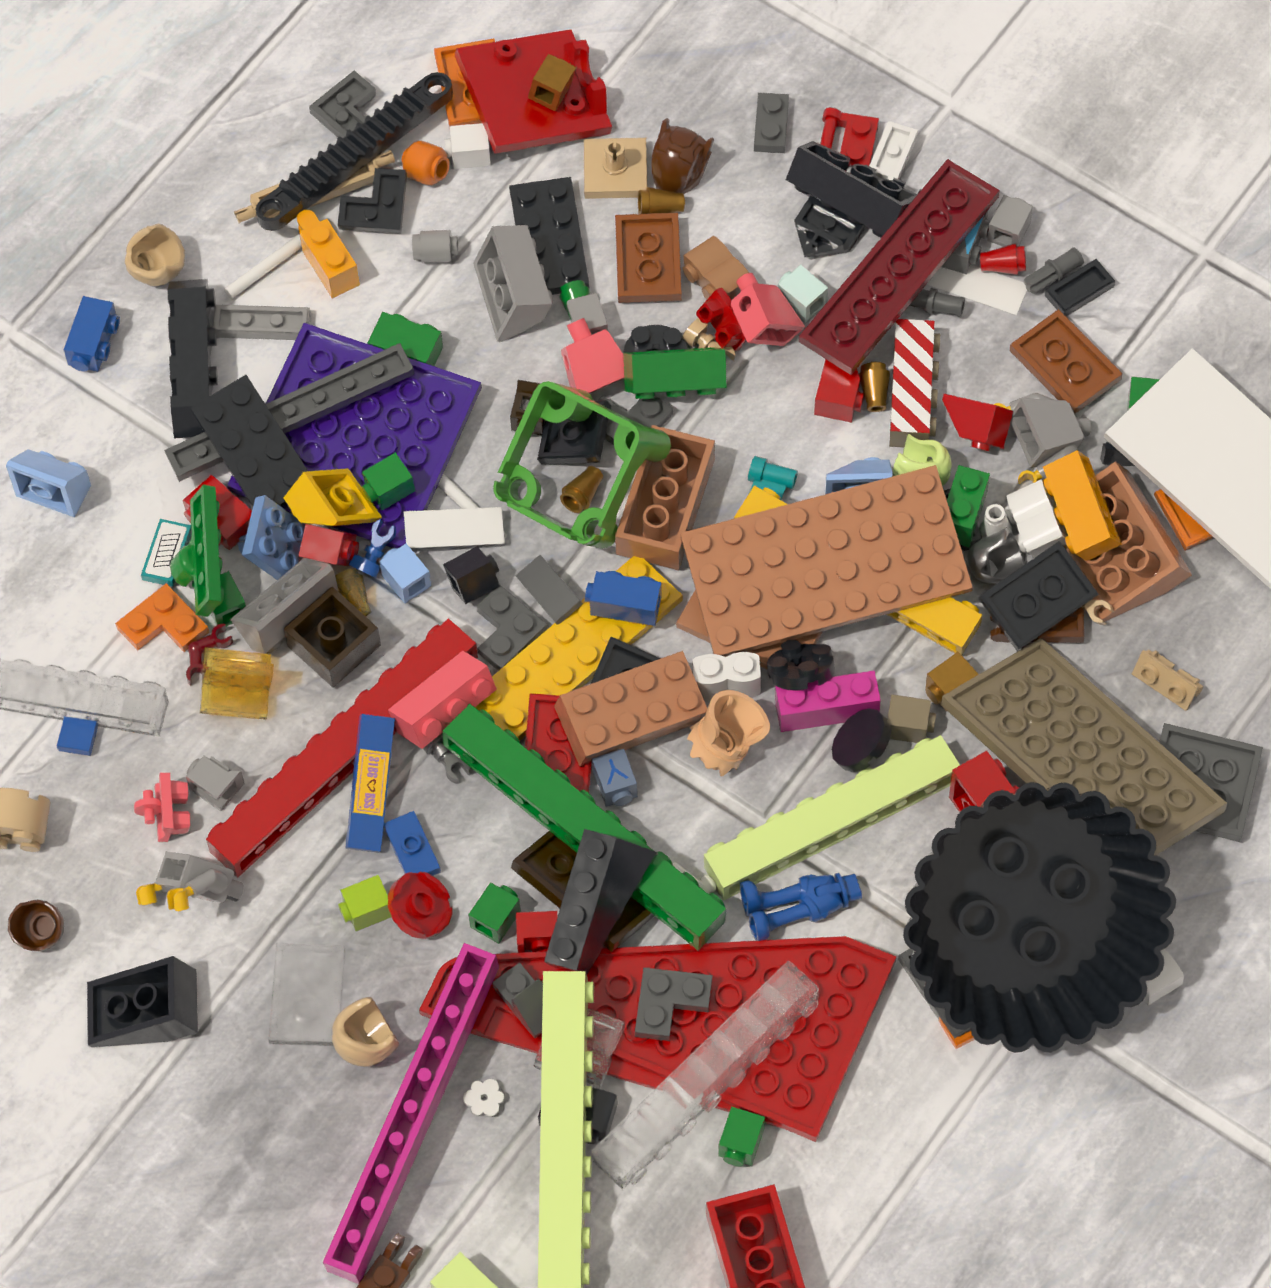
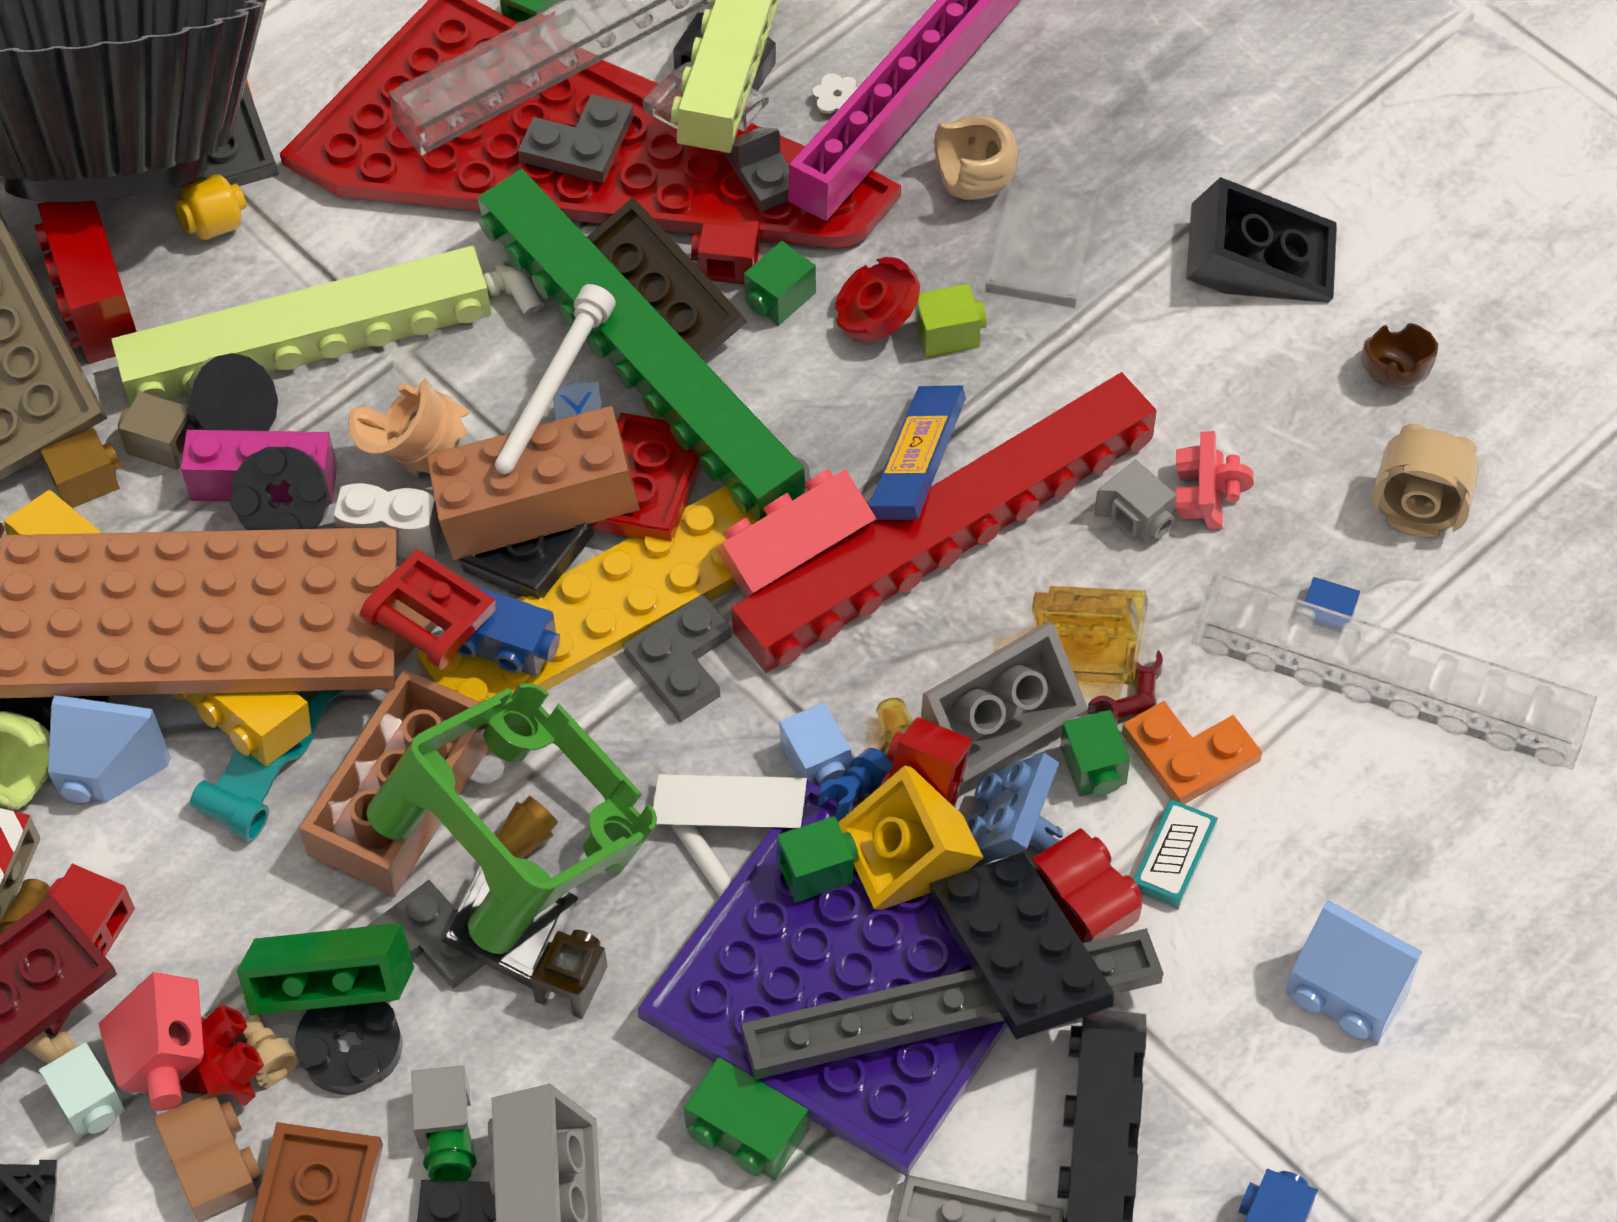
camera: 170 degrees left, 5 degrees down
light grey torso [136,851,244,911] -> none
green plate [170,484,224,617] -> none
dark brown brick [284,586,381,688] -> none
blue plate [383,811,441,876] -> none
black brick [443,546,500,604] -> none
dark grey slope [515,555,583,625] -> none
black wedge [544,829,658,975] -> none
coral torso [561,318,624,394] -> none
blue piece [740,873,862,941] -> none
none -> red plate [360,549,496,669]
none -> white piece [495,284,616,475]

